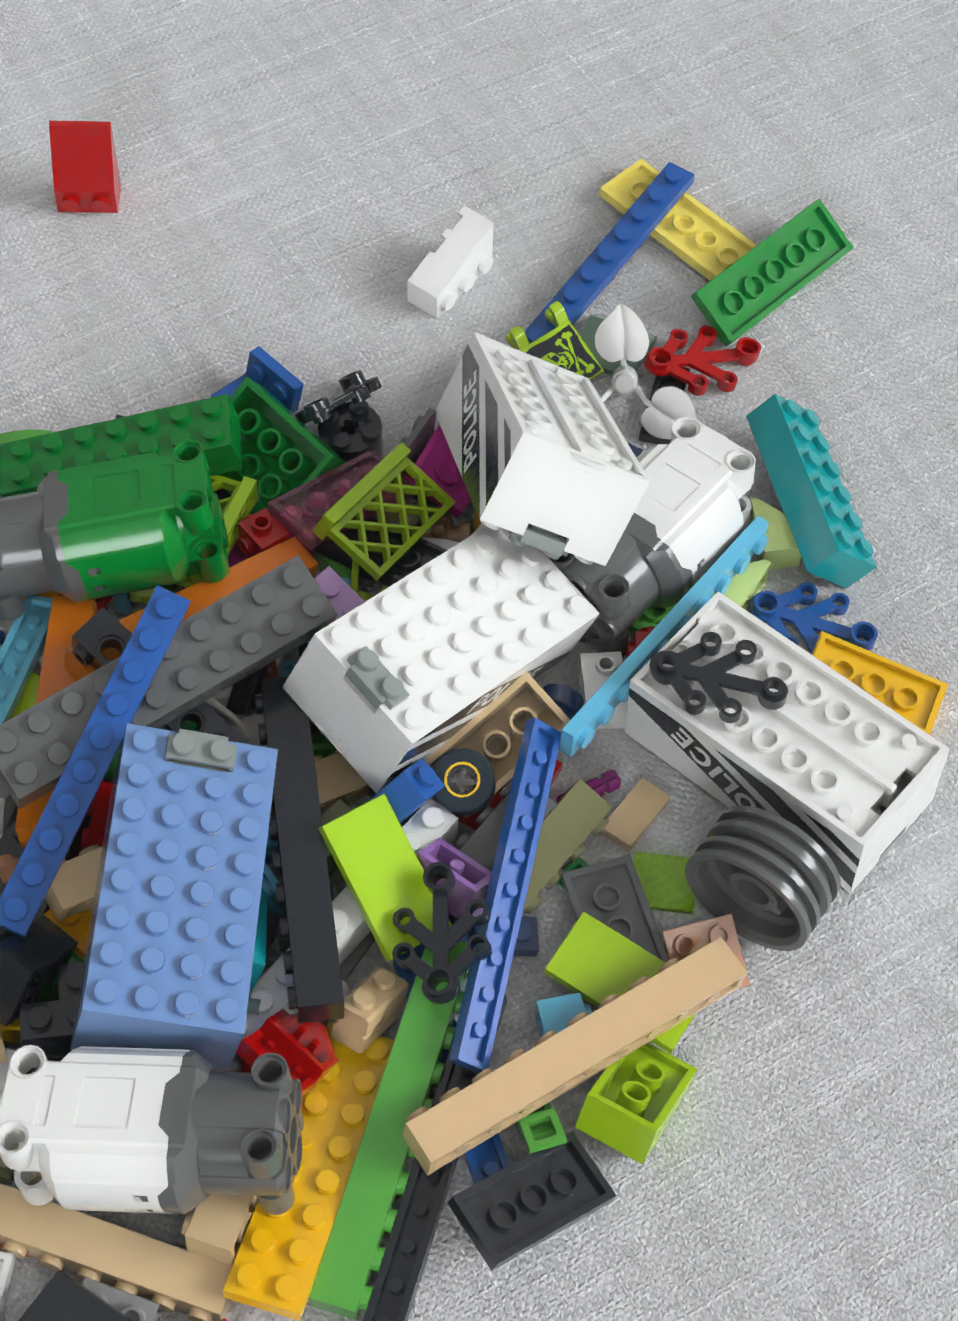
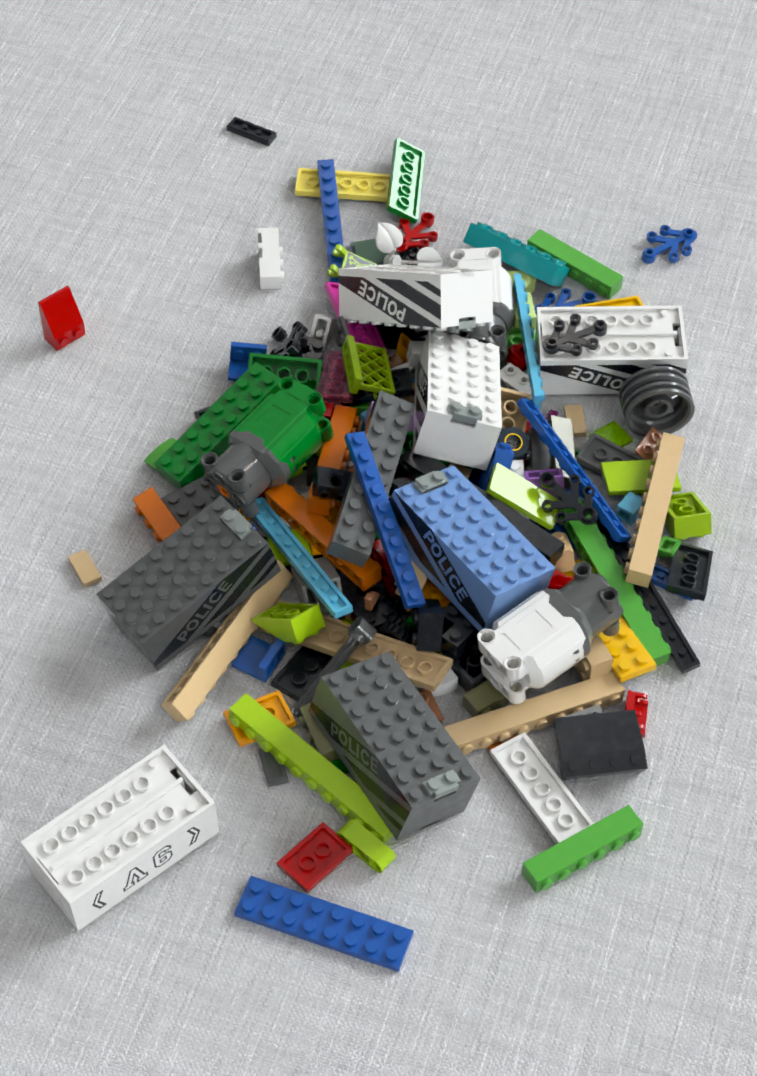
camera: 40 degrees left, 5 degrees down
none -> black tile [226,117,277,146]
none -> white slope [309,314,337,352]
none -> bright green brick [527,229,623,300]

